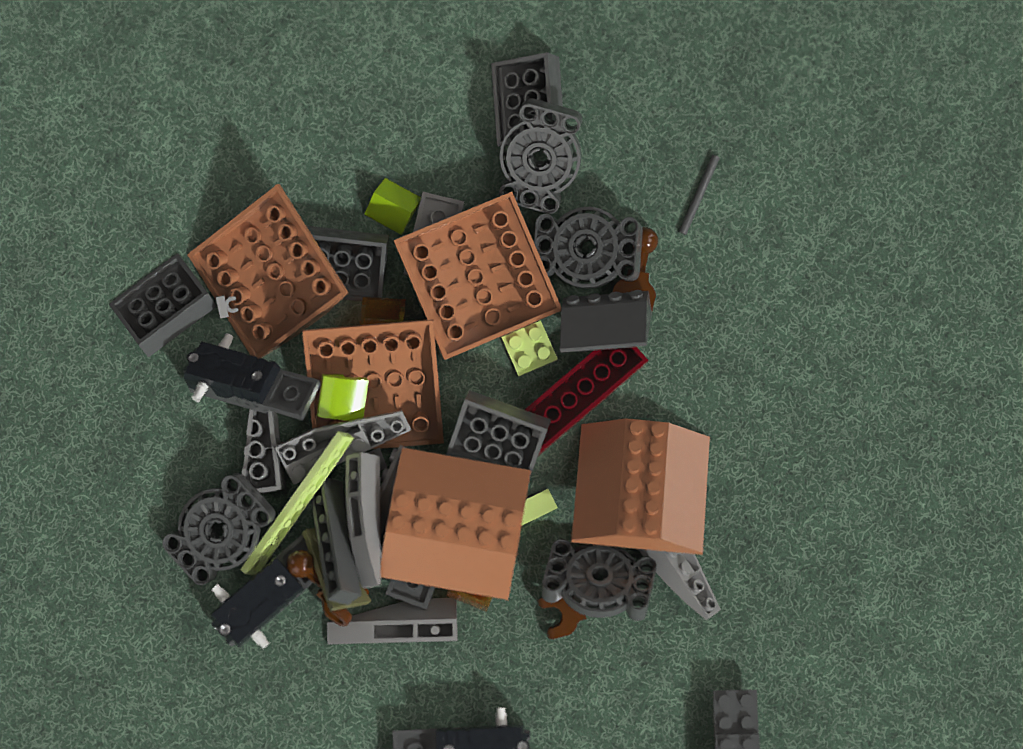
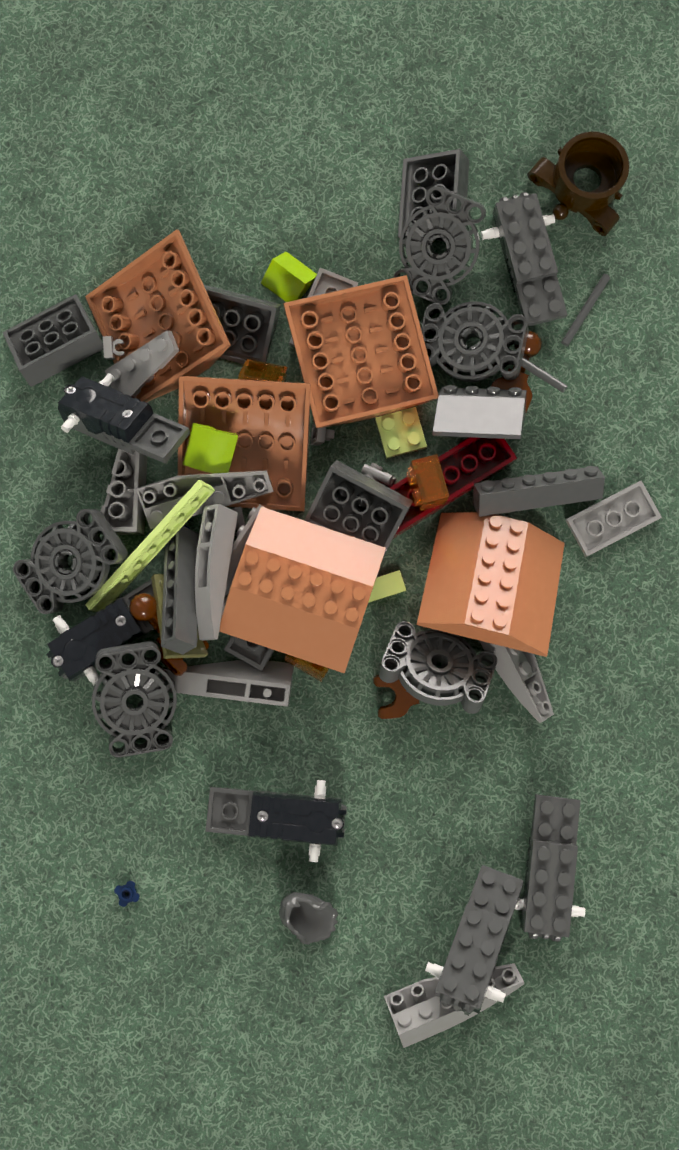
camera: 10 degrees right, 0 degrees up
none -> dark grey piece [92,641,177,757]
none -> light grey wing [105,331,180,398]
none -> light grey tile [310,423,335,446]
none -> light grey plate [361,463,396,488]
none -> clear orange piece [406,454,449,511]
none -> dark grey brick [473,466,605,517]
none -> dark grey piece [481,192,568,326]
none -> dark grey bar [509,348,568,393]
none -> dark brown piece [527,132,629,236]
none -> light grey plate [565,481,662,558]

